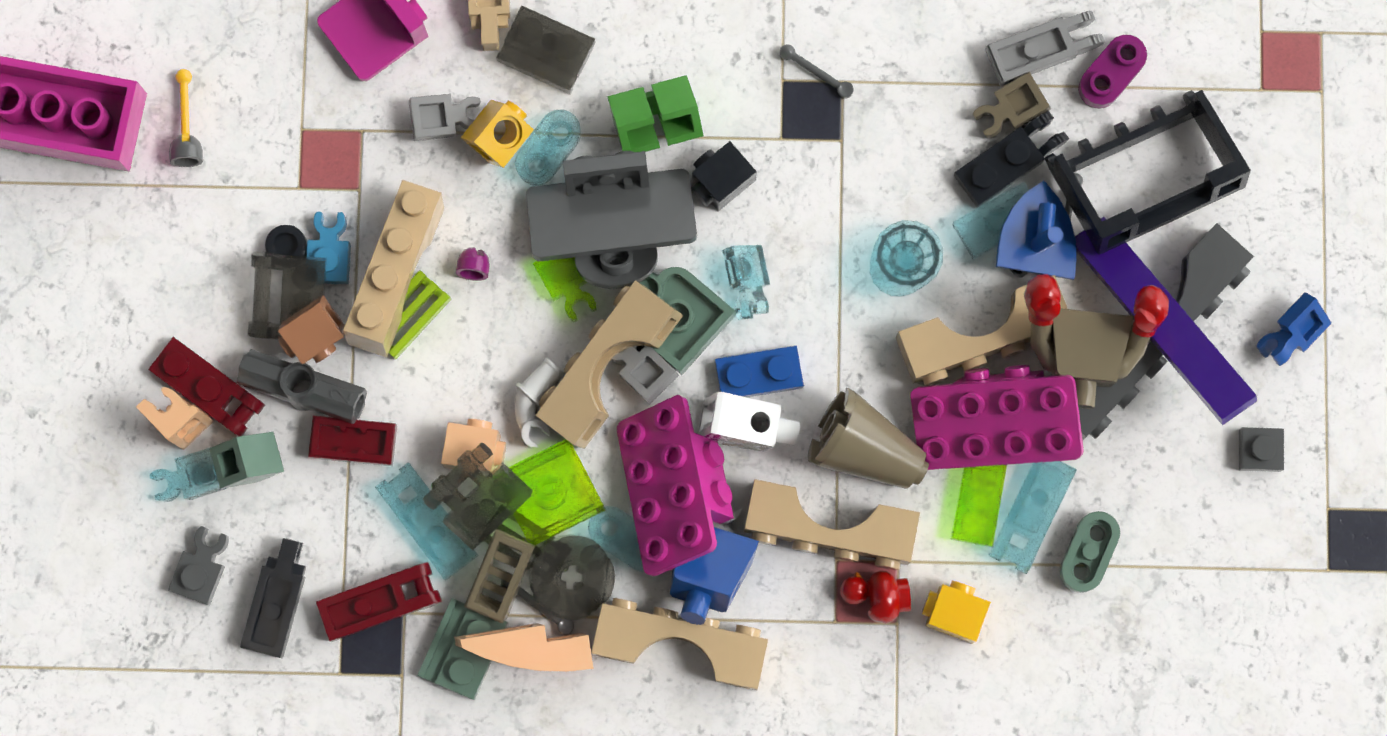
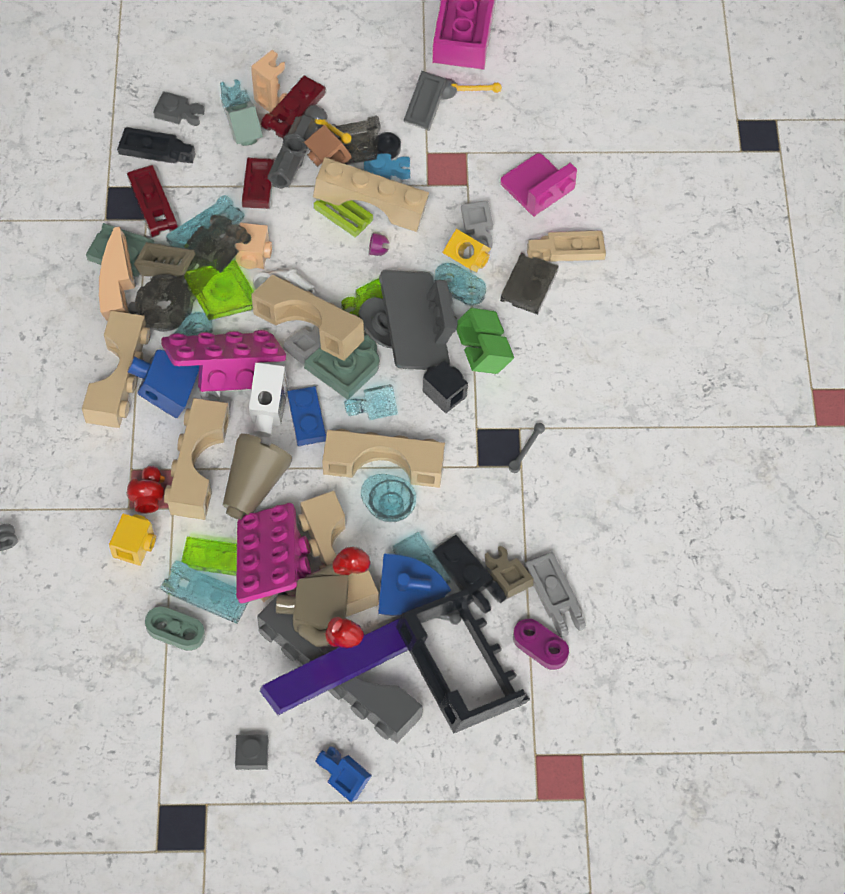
camera: 85 degrees right, 20 degrees down
none -> hinge [304,105,352,144]
none -> tan arch [322,429,445,488]
none -> dark grey tile [403,71,448,131]

